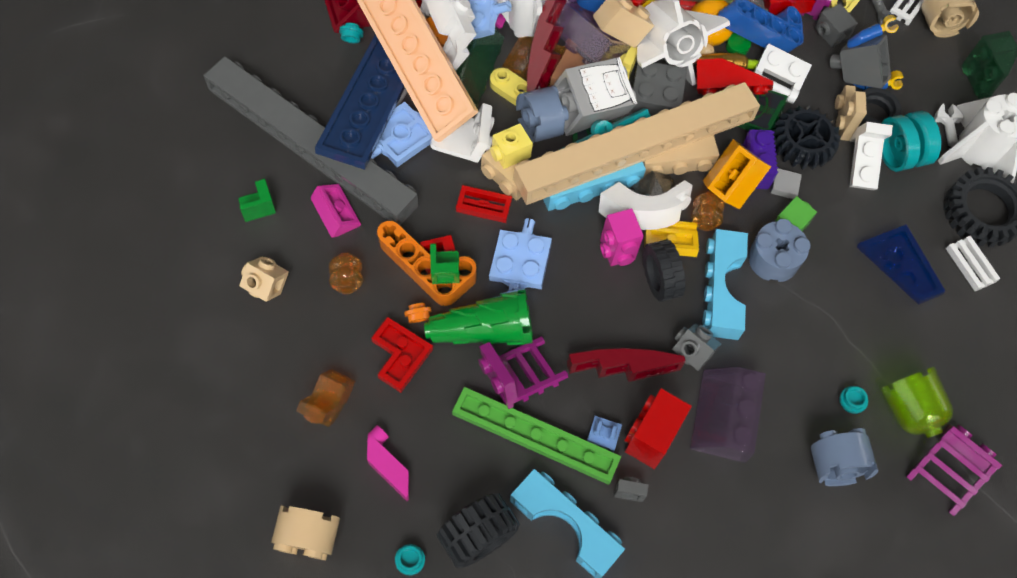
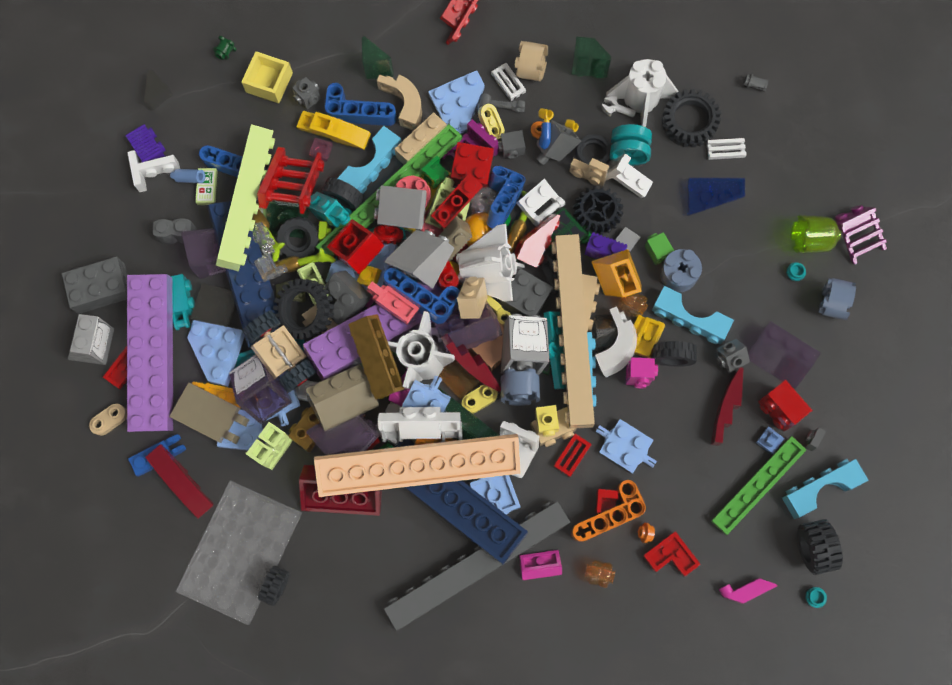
camera: 60 degrees left, 10 degrees up
green panel [238,179,276,222] -> none
tan brick [239,256,289,302] -> none
tan brick [271,506,340,561] -> none
clear orange brick [296,369,356,427] -> none
teal plate [339,23,364,43] -> none
green cone [424,288,533,345] -> none
green panel [430,243,460,284] -> none
magenta plate [478,337,568,409] -> none

